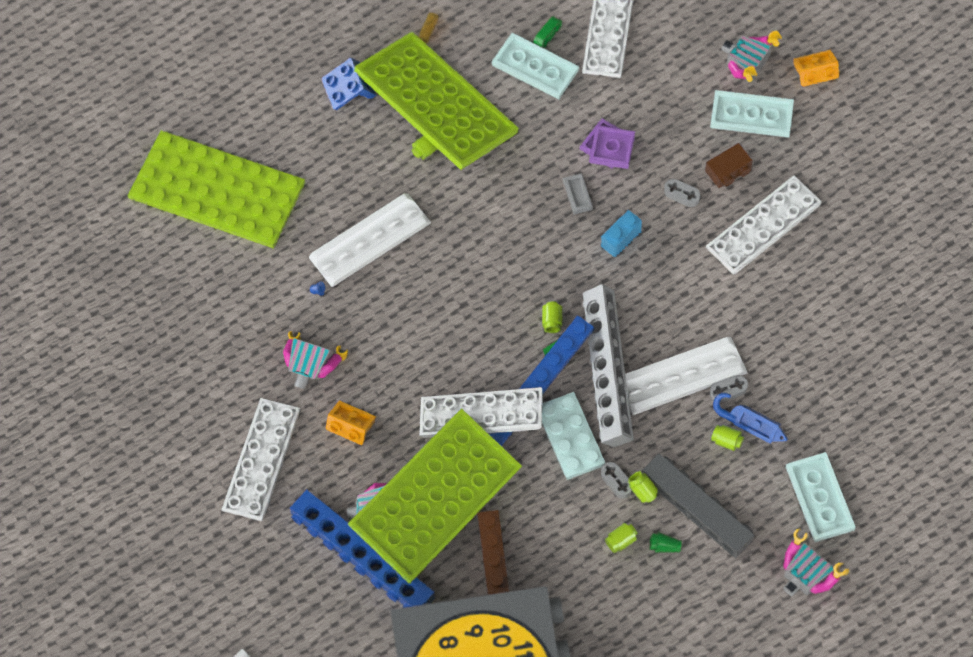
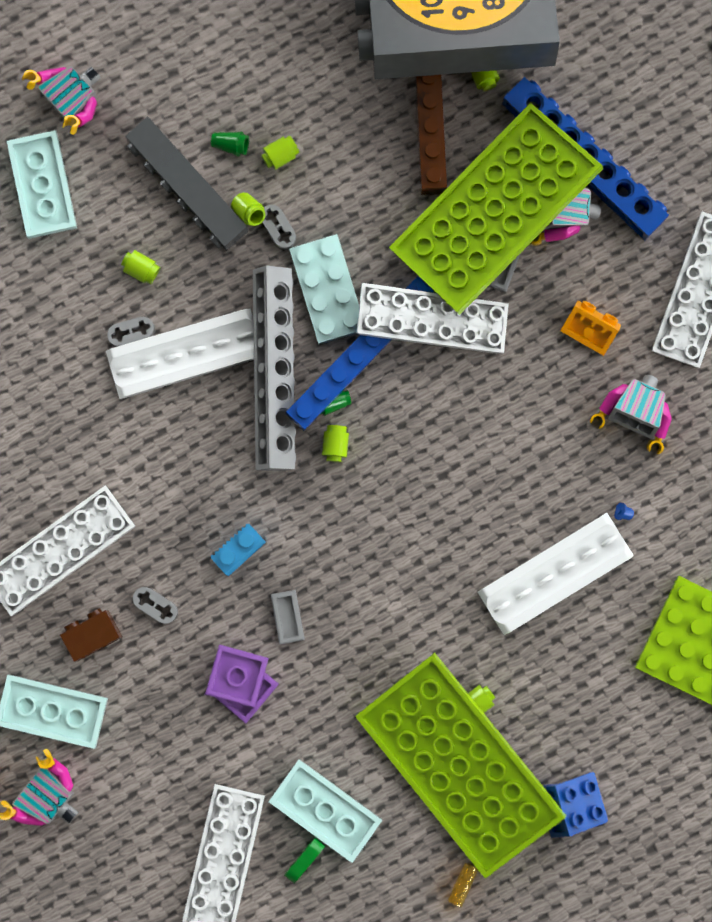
camera: 175 degrees left, 20 degrees up
plate [713,393,788,444] -> none

